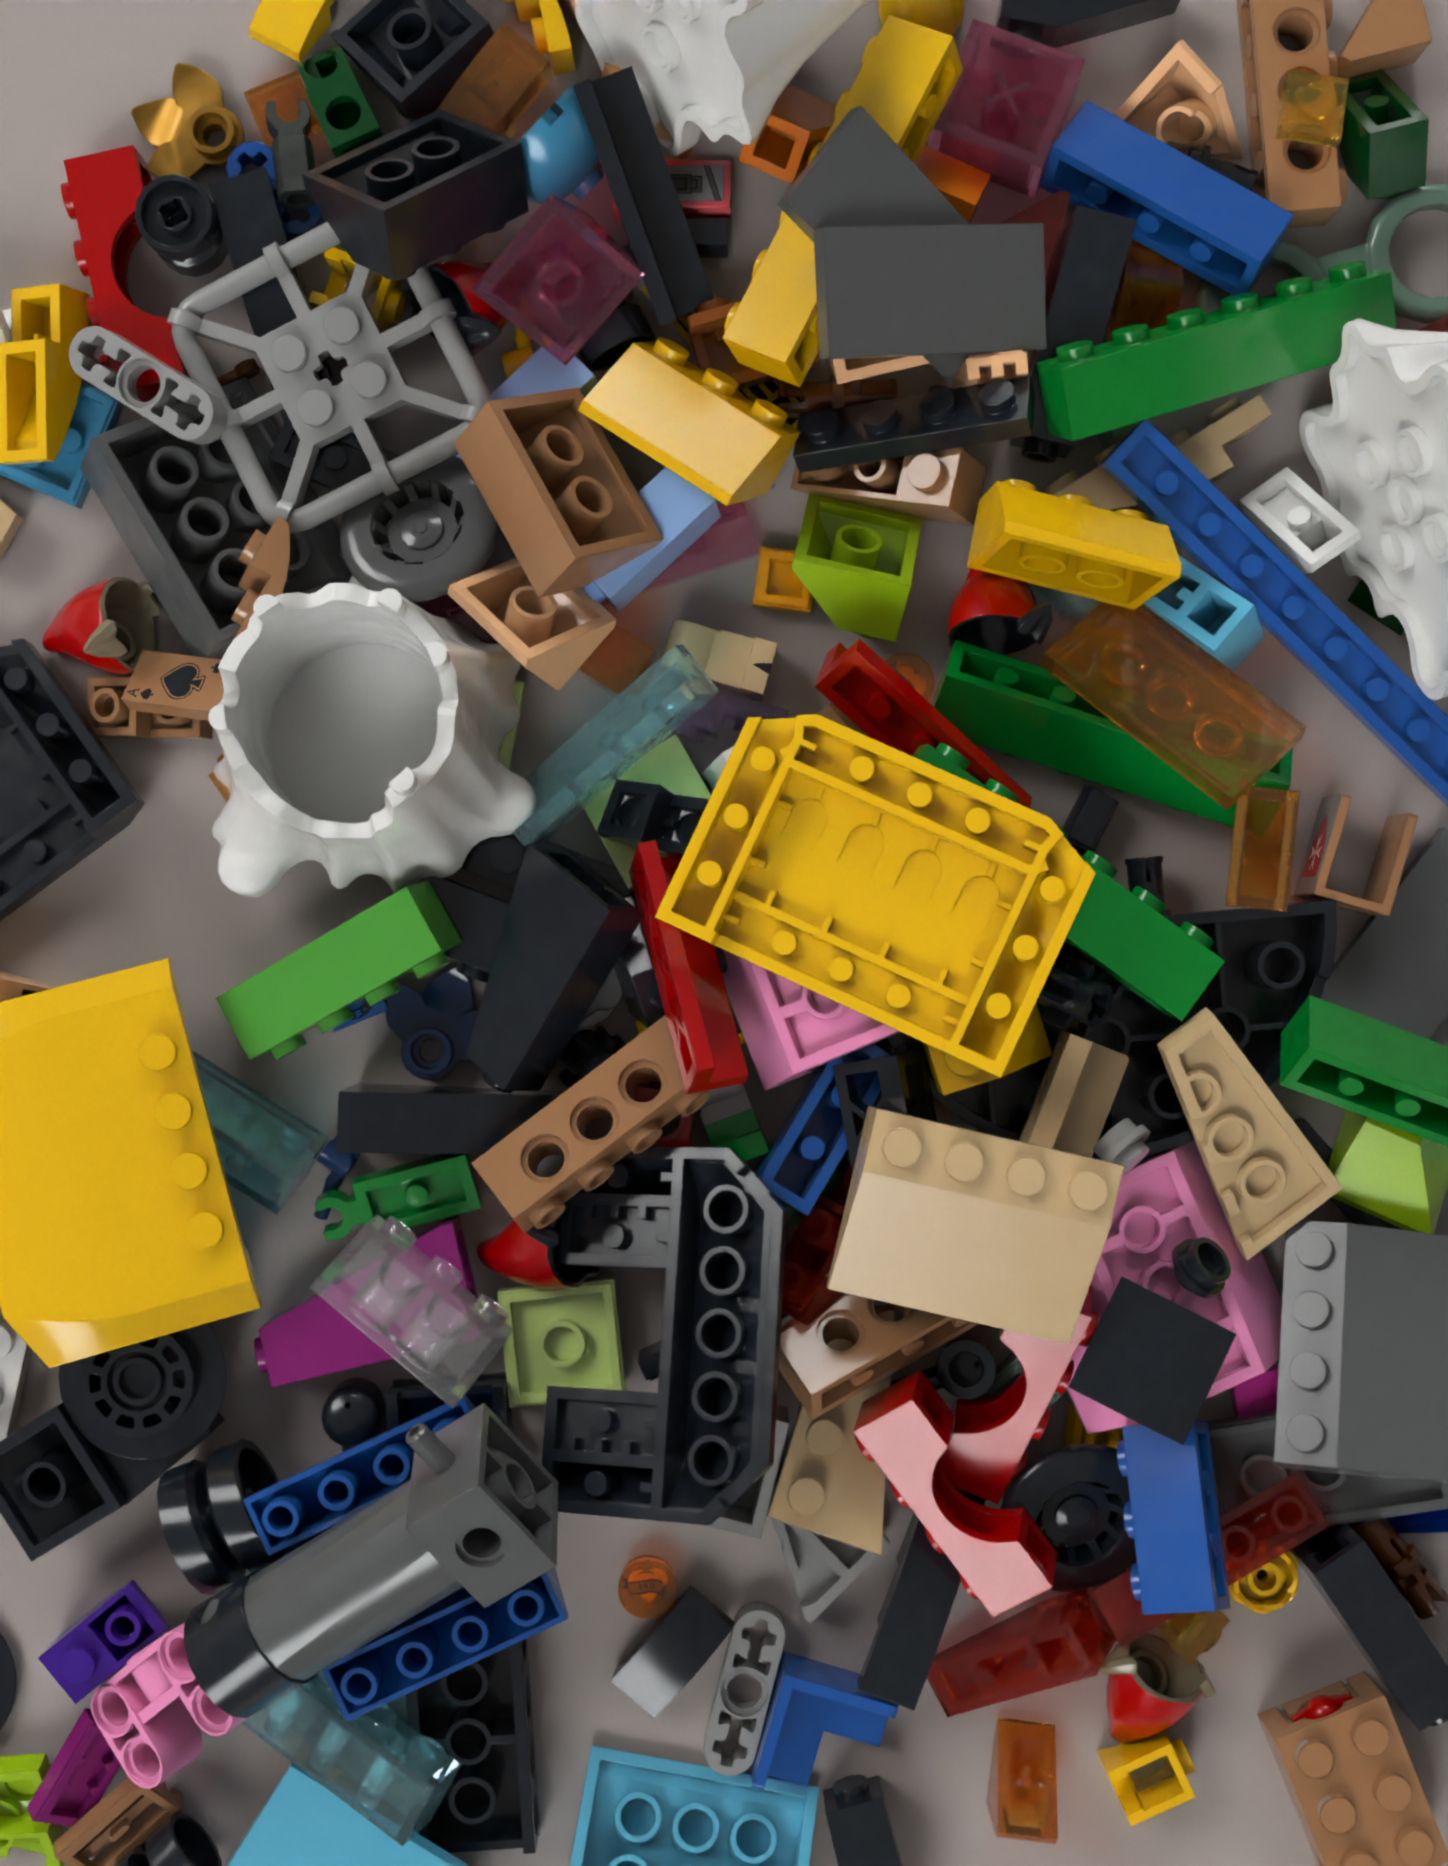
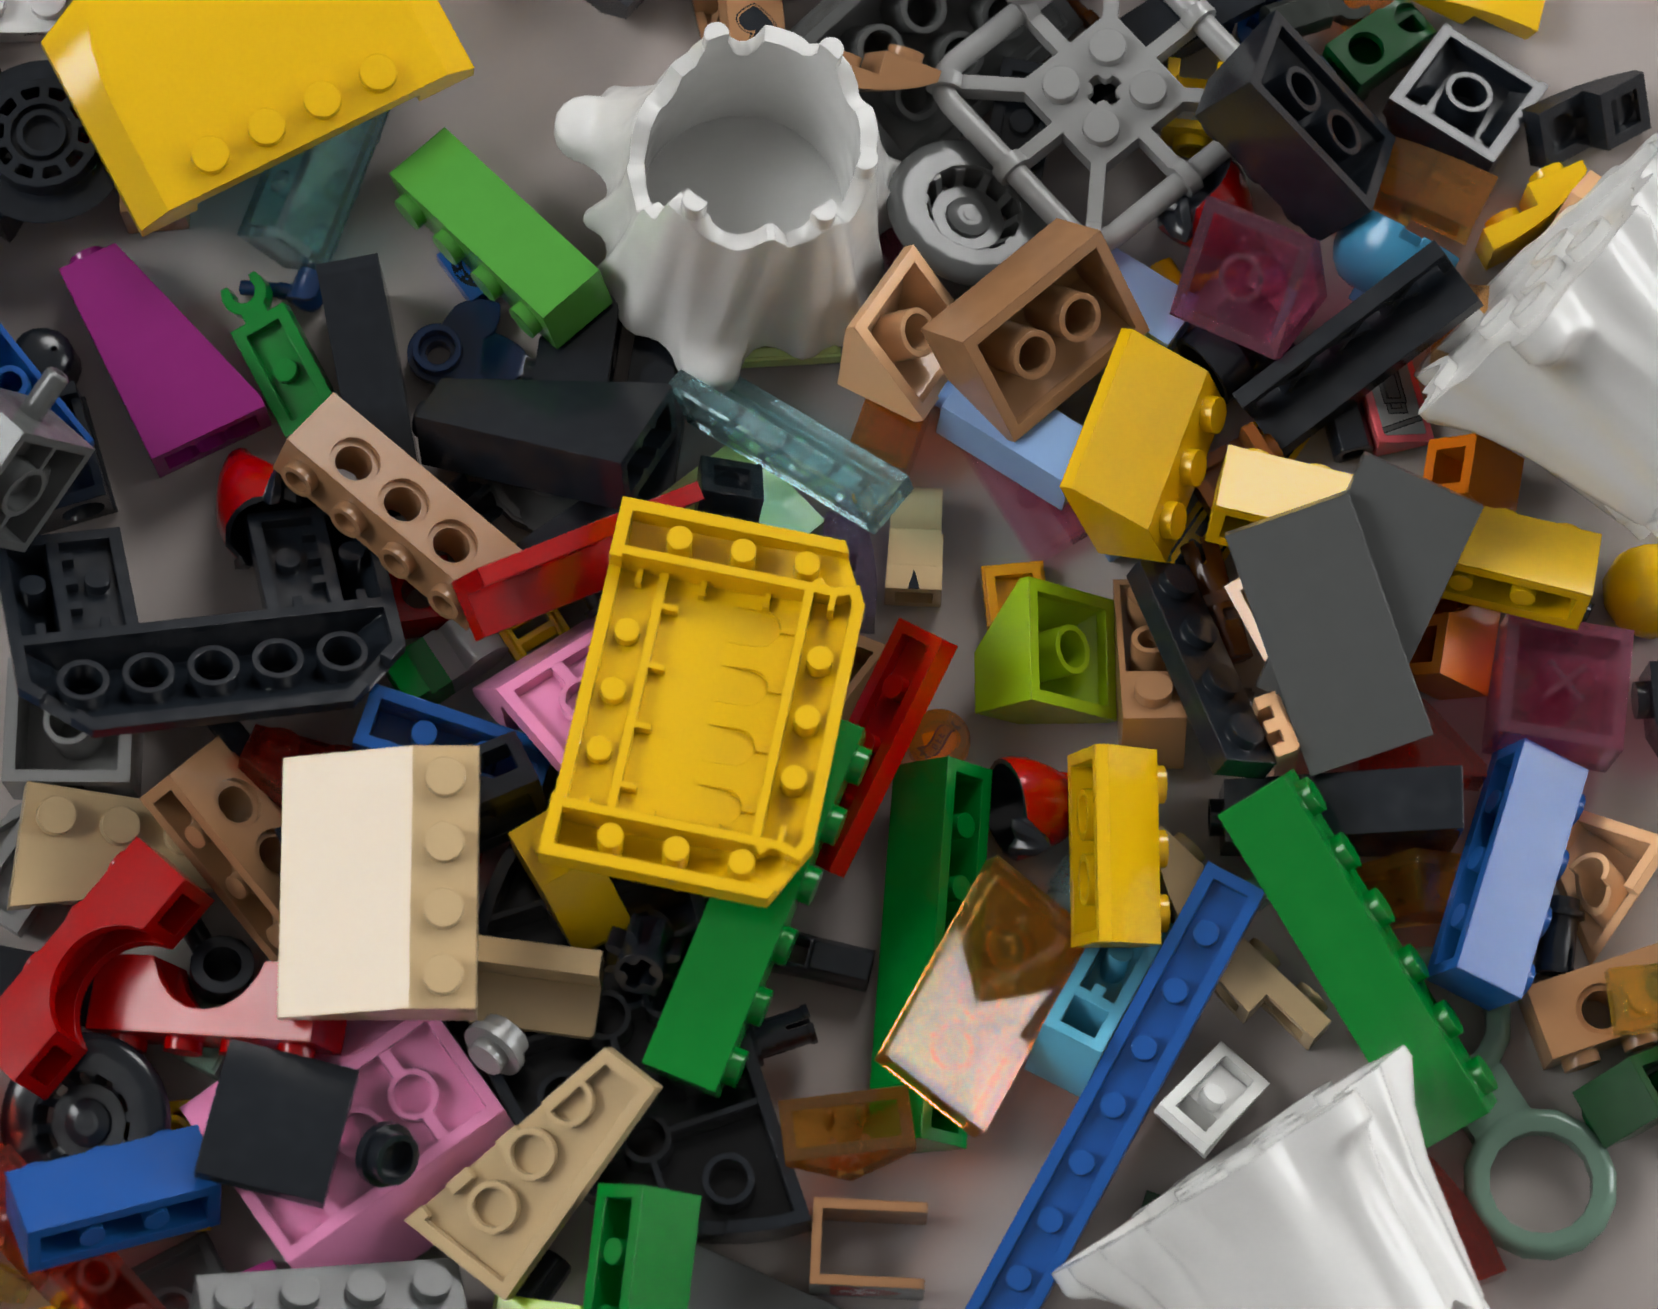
camera: 75 degrees right, 15 degrees down
clear slope [310,1214,513,1409] -> none
yellowish green plate [497,1276,627,1408] -> none

